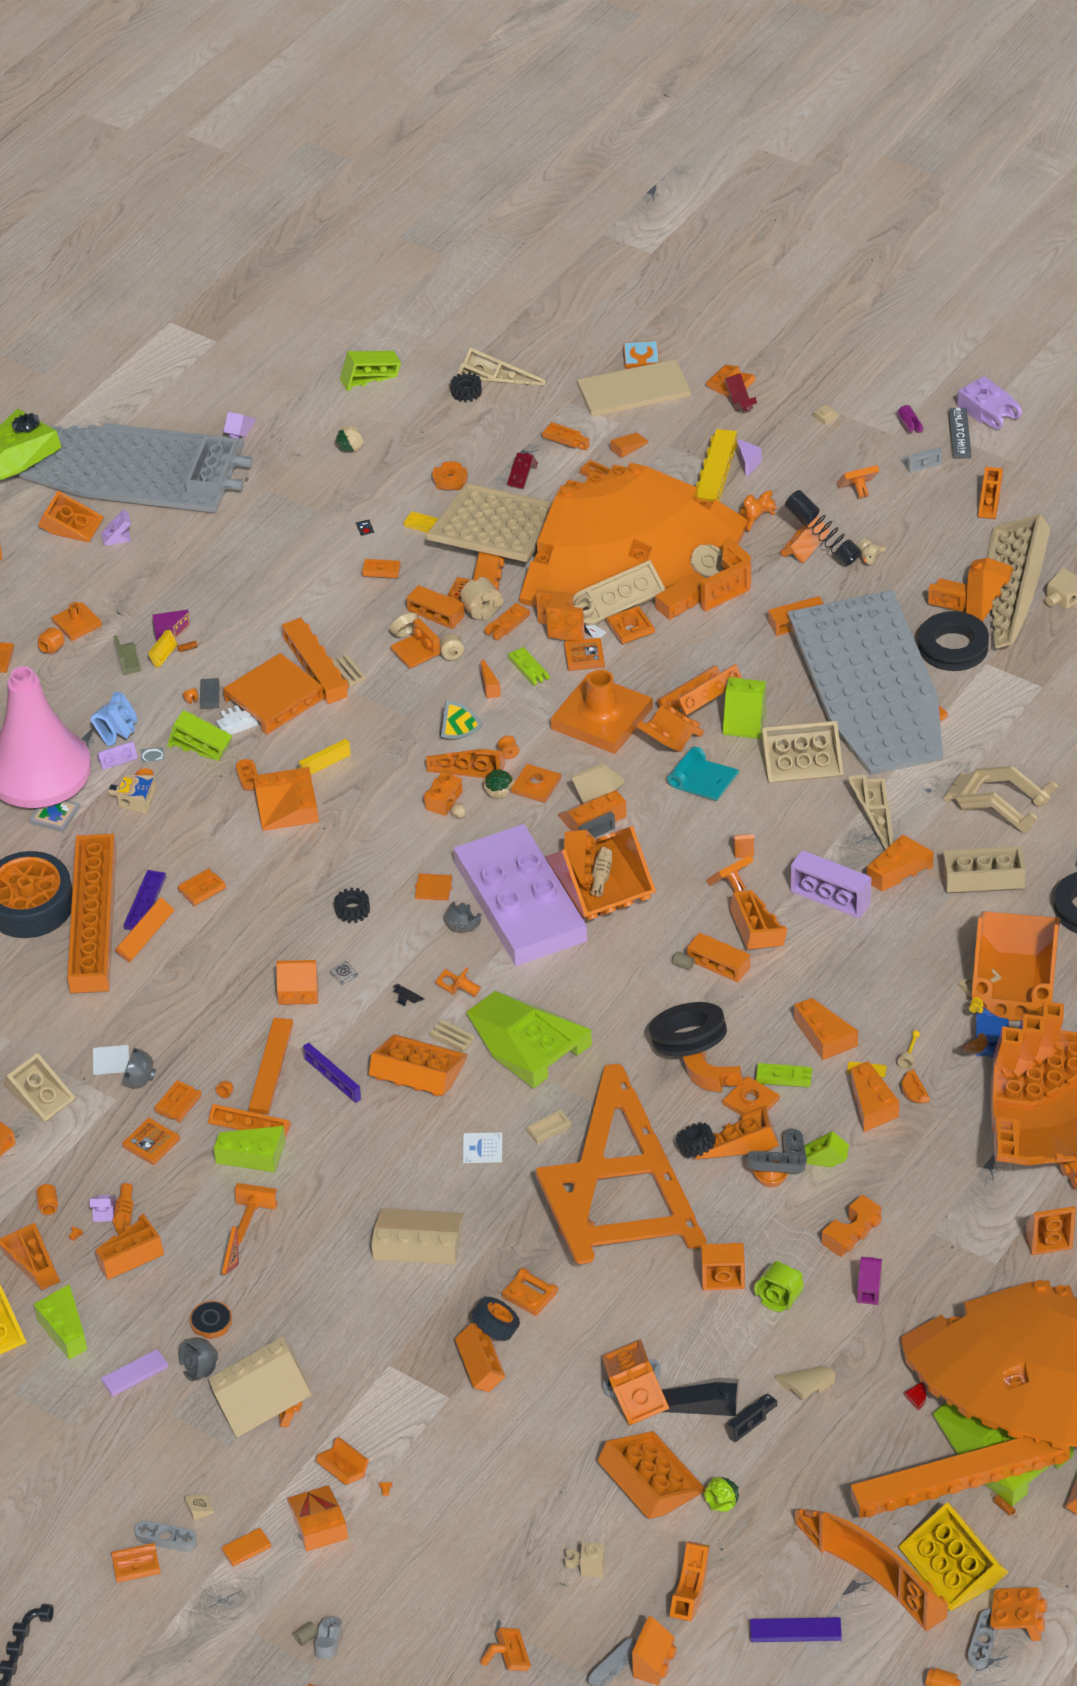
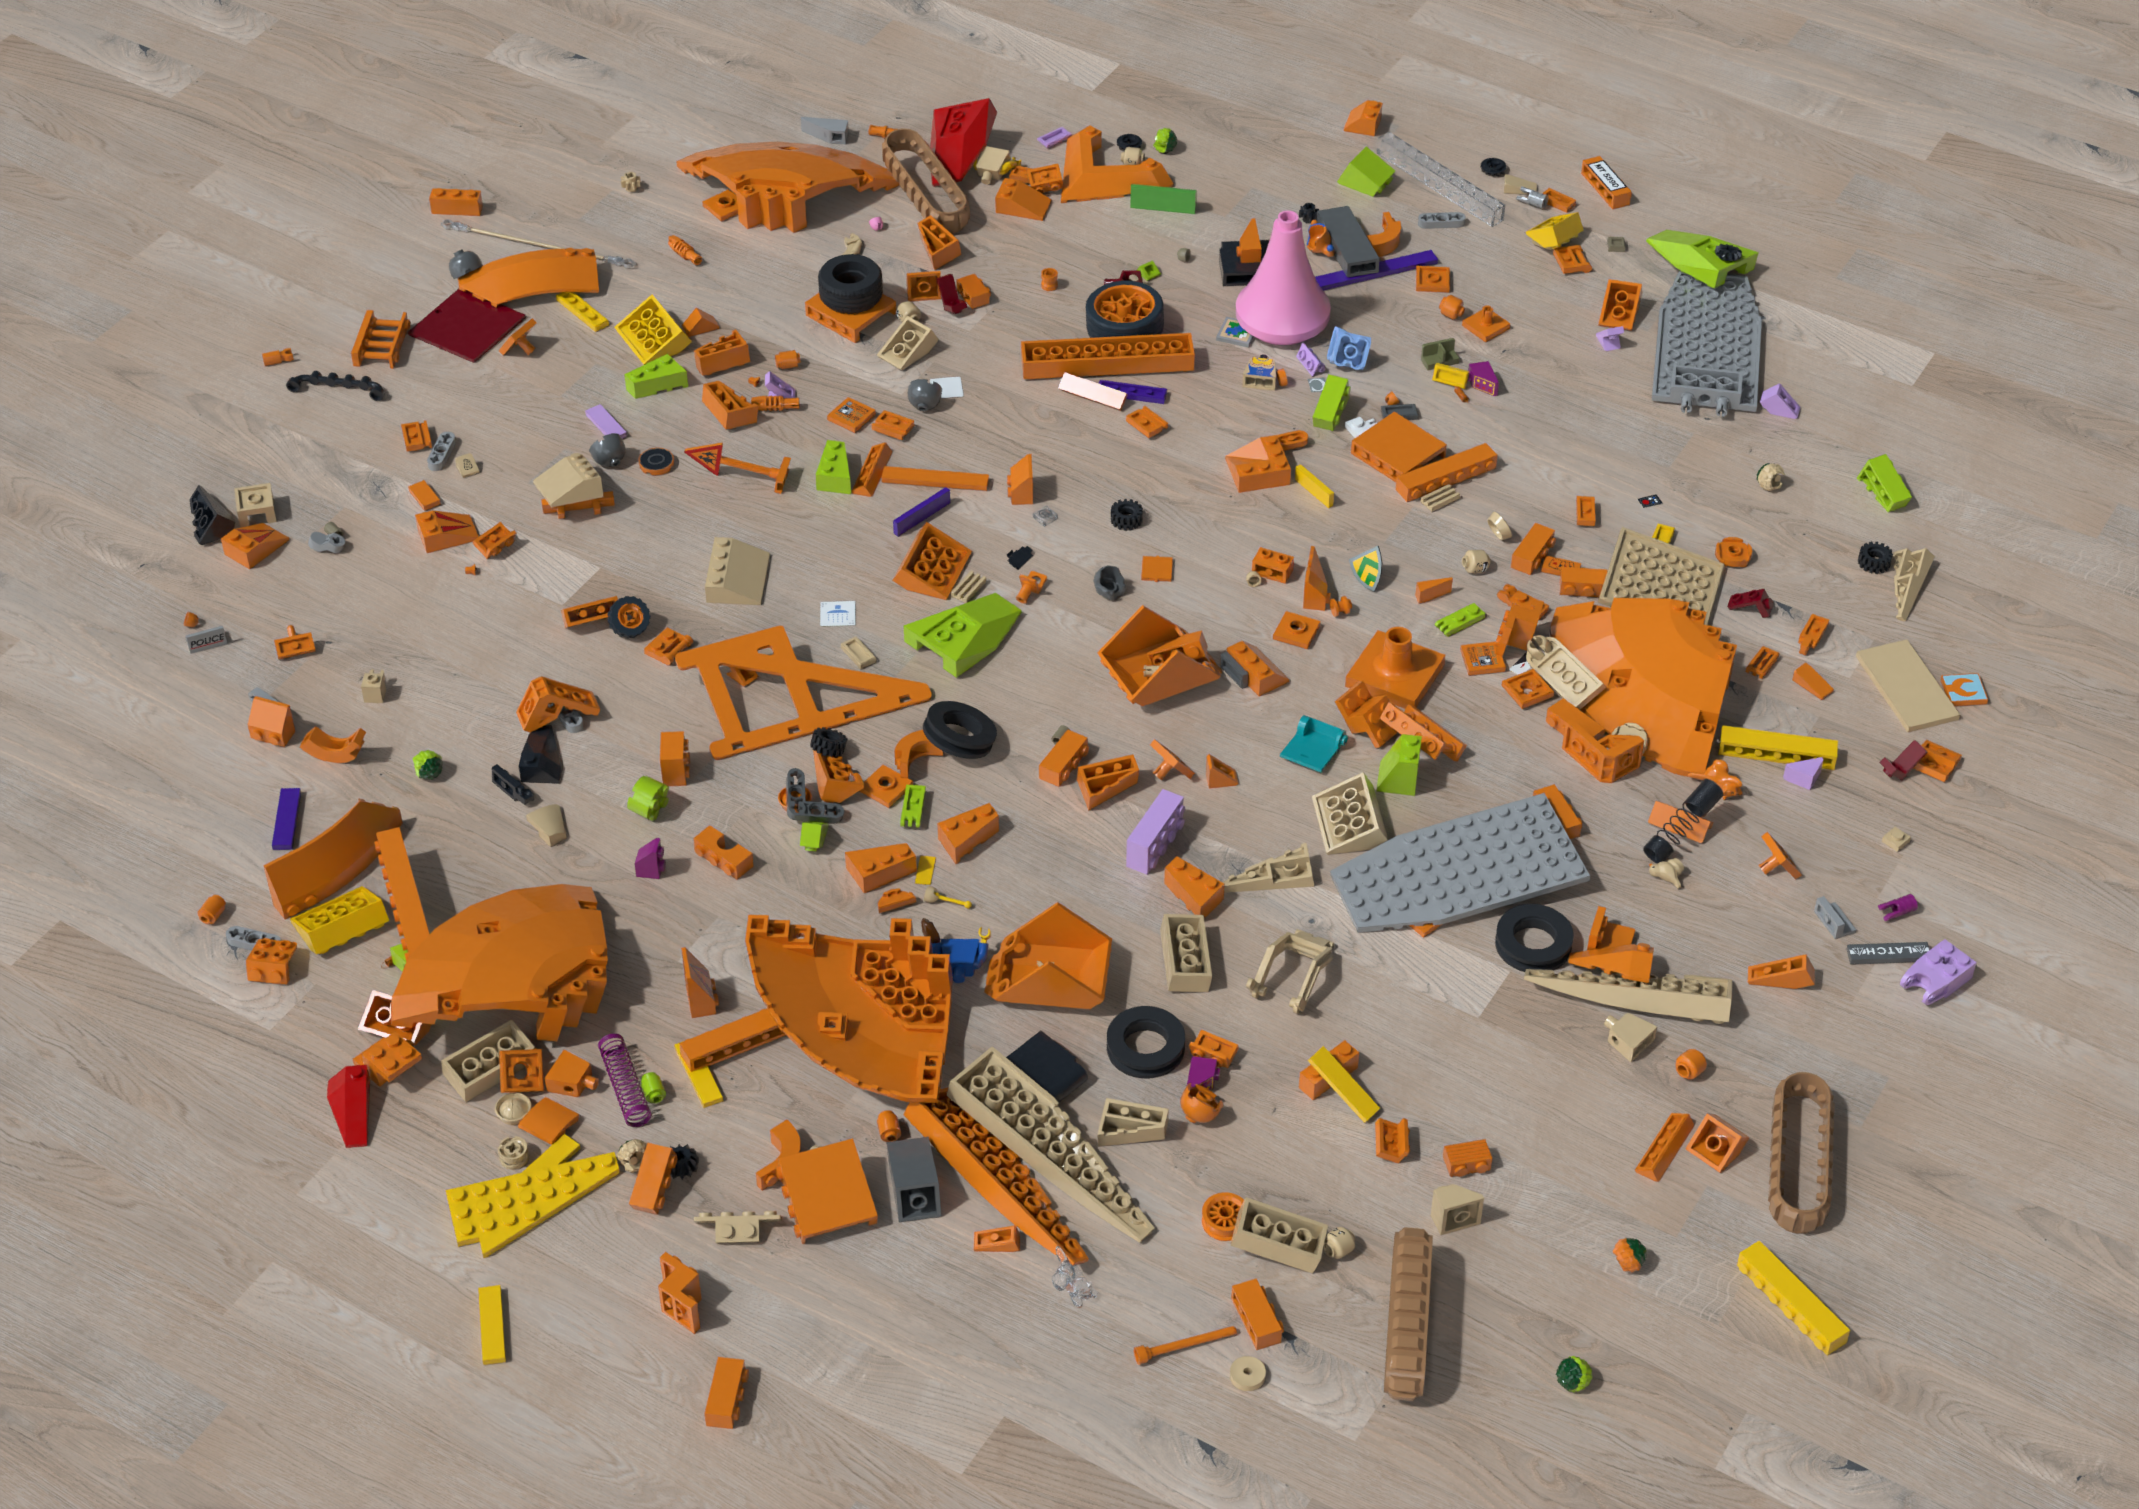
camera: 85 degrees right, 0 degrees up
orange hinge [216,1080,234,1098] -> none
orange bracket [390,618,440,668] -> none
lavender plate [453,824,587,966] -> none
tan brick [460,577,504,621] -> none
dark green piece [483,769,514,799] -> none
tan slope [572,764,625,803] -> none
orange slope [597,1431,706,1519] -> none

